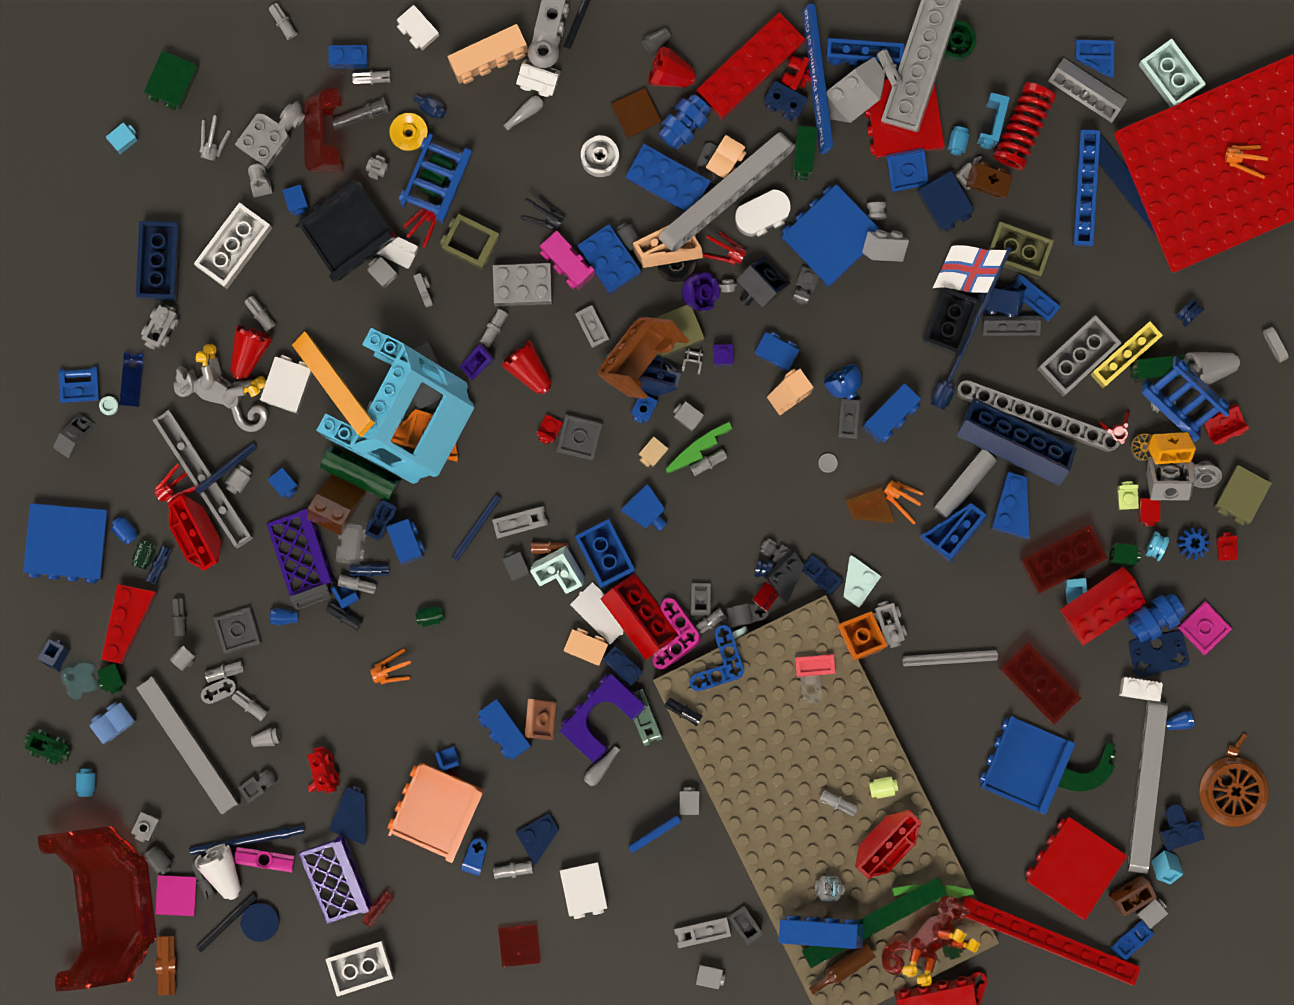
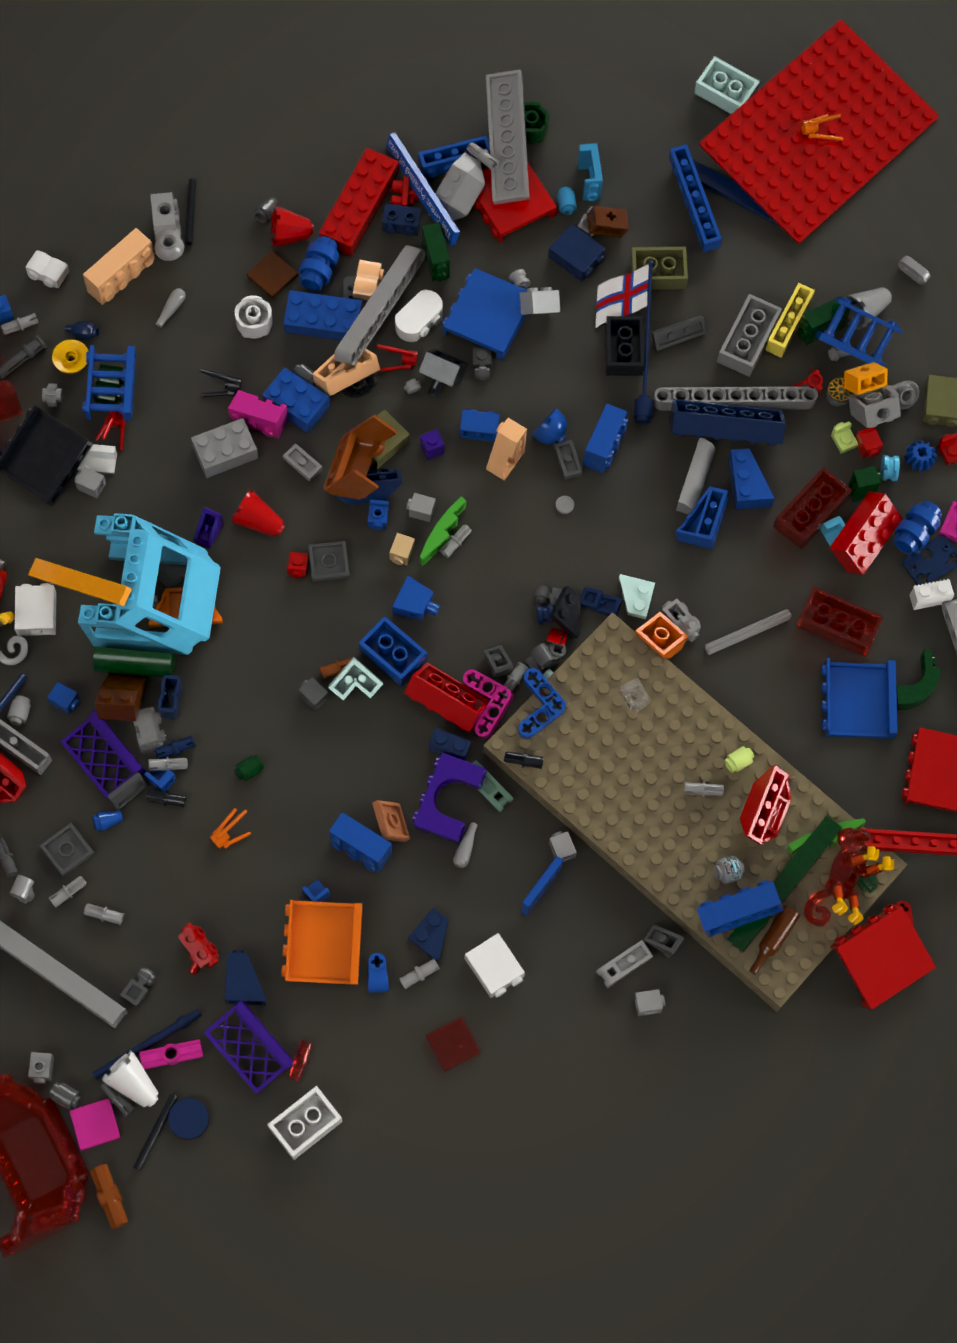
camera: 25 degrees left, 15 degrees down
light grey beam [201,679,237,704] -> none
light grey cone [251,727,281,747] -> none
blue brick [386,519,426,565] -> none
light grey plate [413,273,433,308] -> none
olive window [440,214,500,270] -> none
dark blue bar [452,494,501,562] -> none
light grey pin [479,309,508,348] -> none
light grey plate [492,506,549,539] -> none
white brick [516,59,561,97] -> none
light nougat brick [564,628,608,666] -> none
white piece [570,582,624,644] -> none
dark purple cylinder [682,273,720,311] -> none
light grey piece [682,347,703,374] -> none
coral tile [795,654,836,677] -> none
clear orange wing [845,488,895,524] -> none
orange plant [884,480,924,524] -> none
blue tile [886,148,929,192] -> none
dark blue brick [980,285,1025,317] -> none
red piece [993,82,1057,170] -> none
blue plate [1008,274,1060,322] -> none
light grey brick [1048,58,1127,123] -> none
blue wing [1075,40,1114,78] -> none
dark blue wheel [1175,298,1205,327] -> none
red bracket [1203,404,1249,445] -> none

